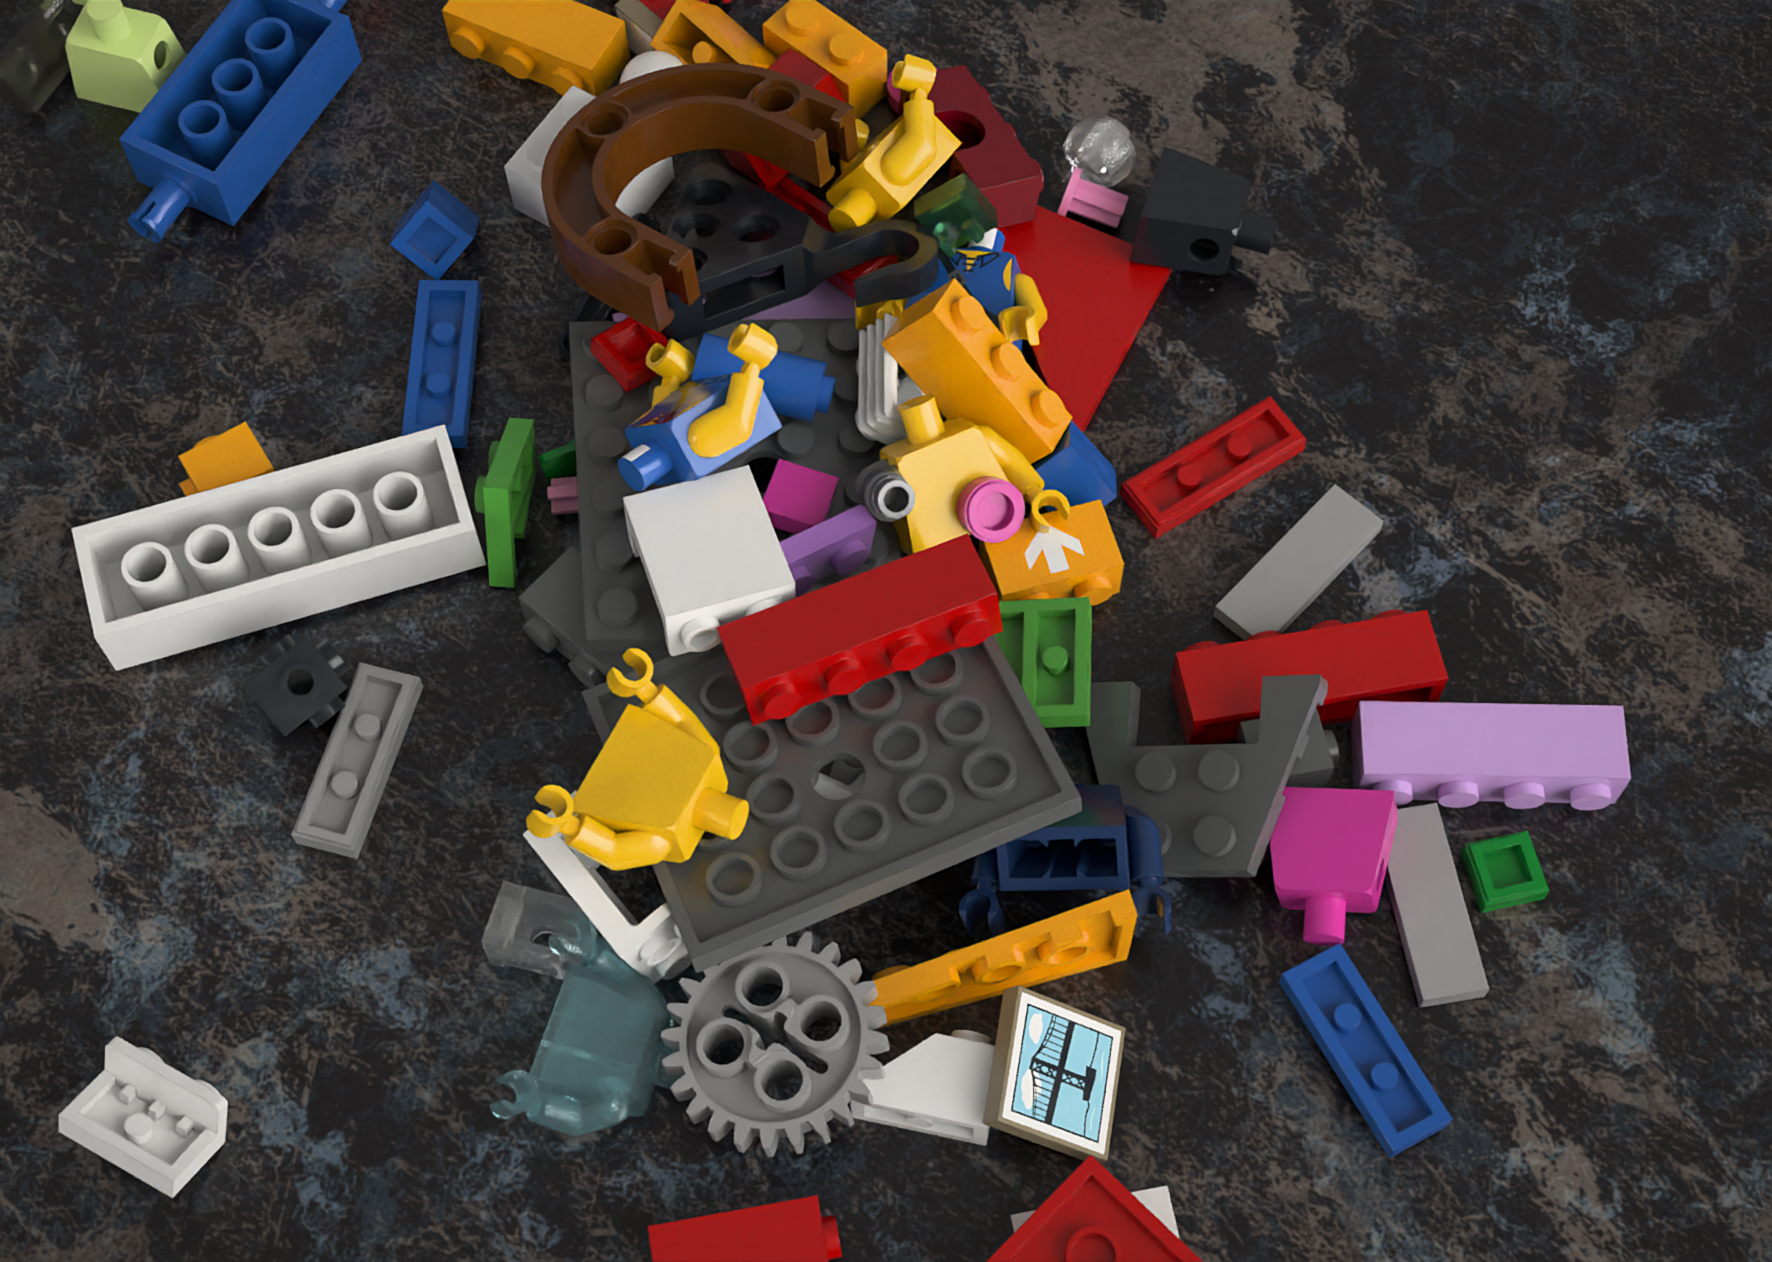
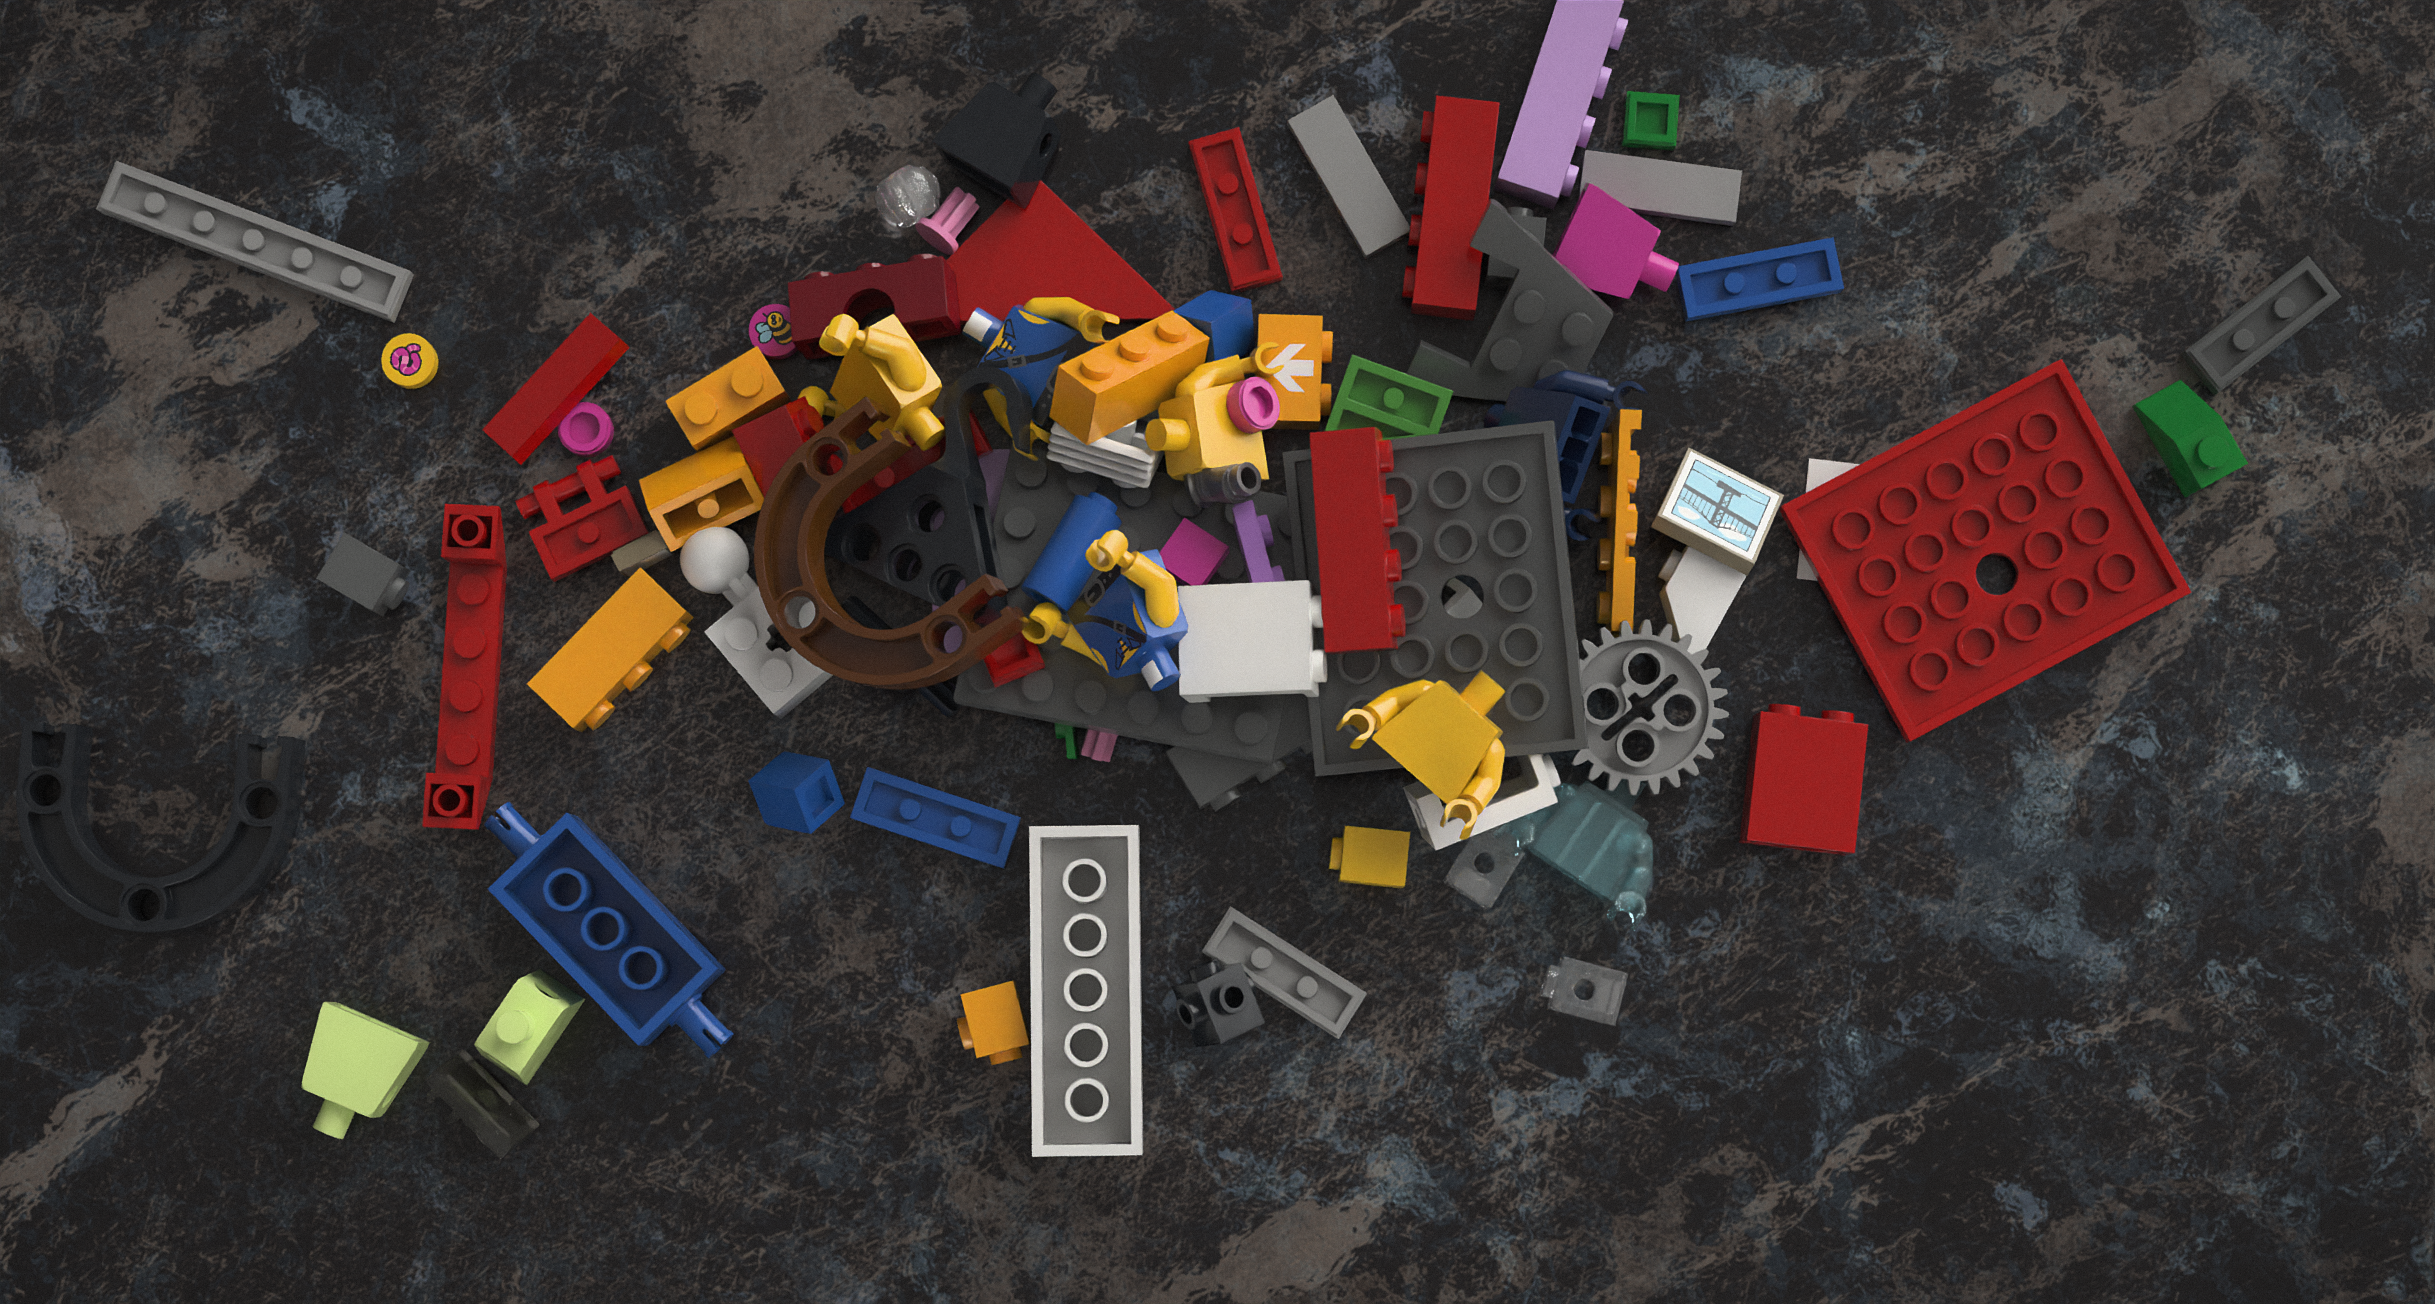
camera: 75 degrees left, 20 degrees up
white bracket [59,1037,228,1198] -> none
bright green wing [475,417,536,588] -> none
clear green tile [914,173,999,258] -> none
none -> yellow brick [1329,826,1410,888]
none -> clear brick [1541,956,1629,1026]

